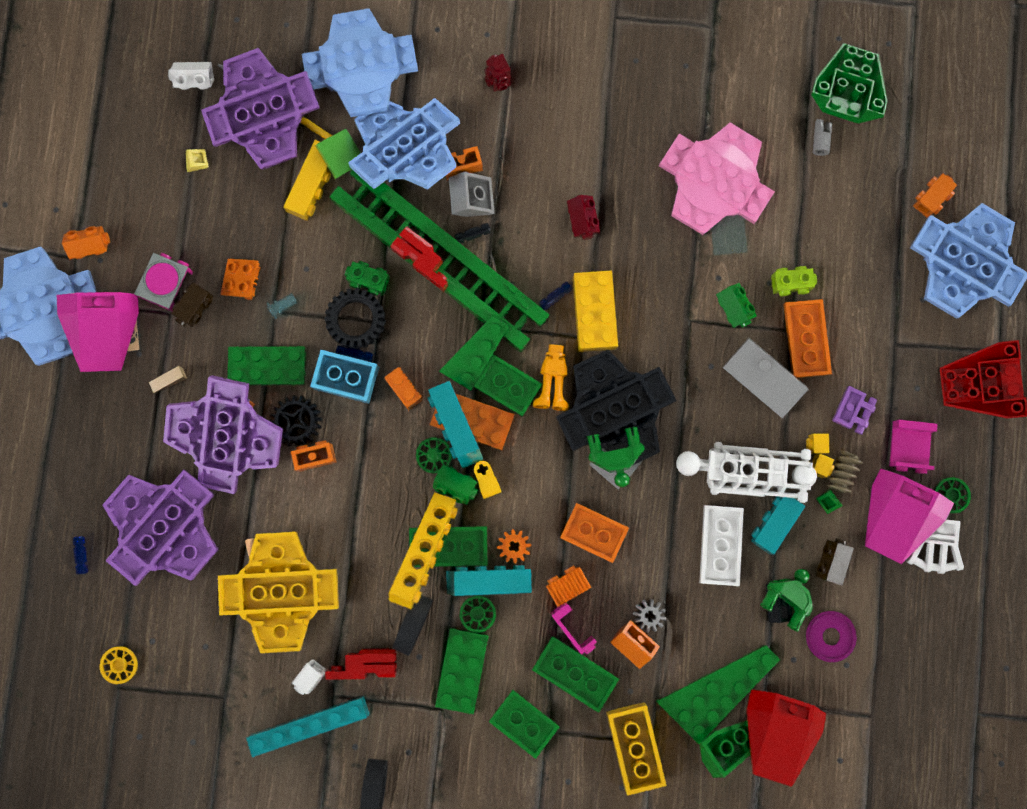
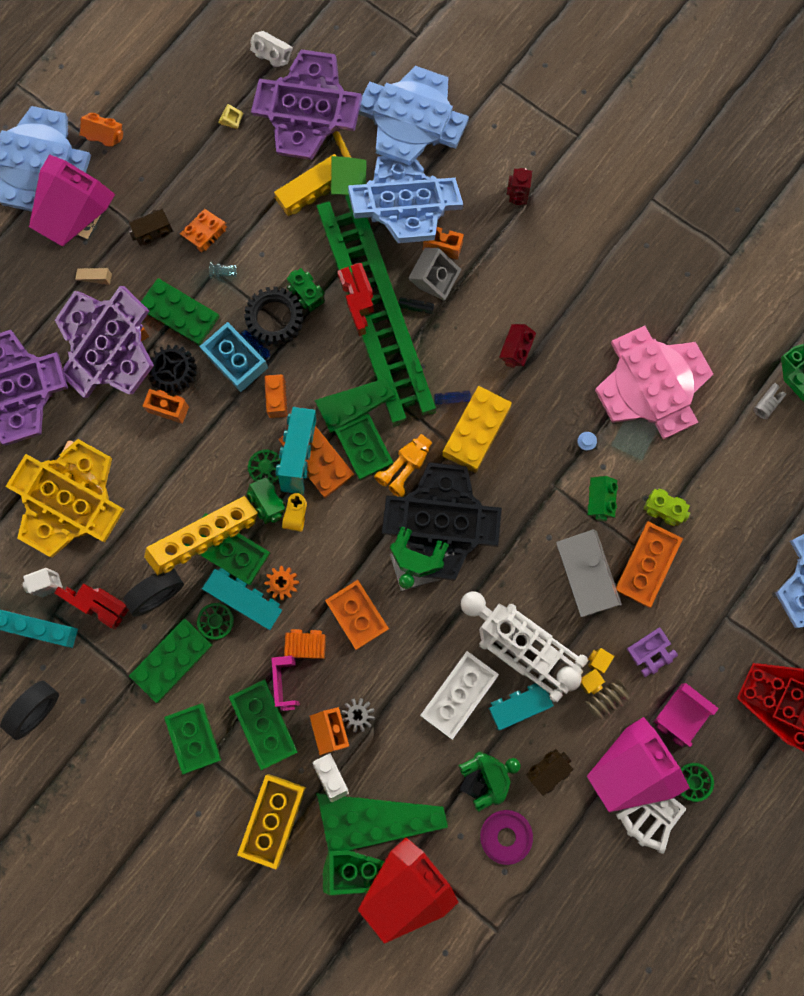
camera: 40 degrees right, 5 degrees down
panel [134,253,193,312] -> none
green slope [816,489,843,514] -> none
none -> white brick [313,753,349,802]
none -> light blue plate [578,432,597,451]

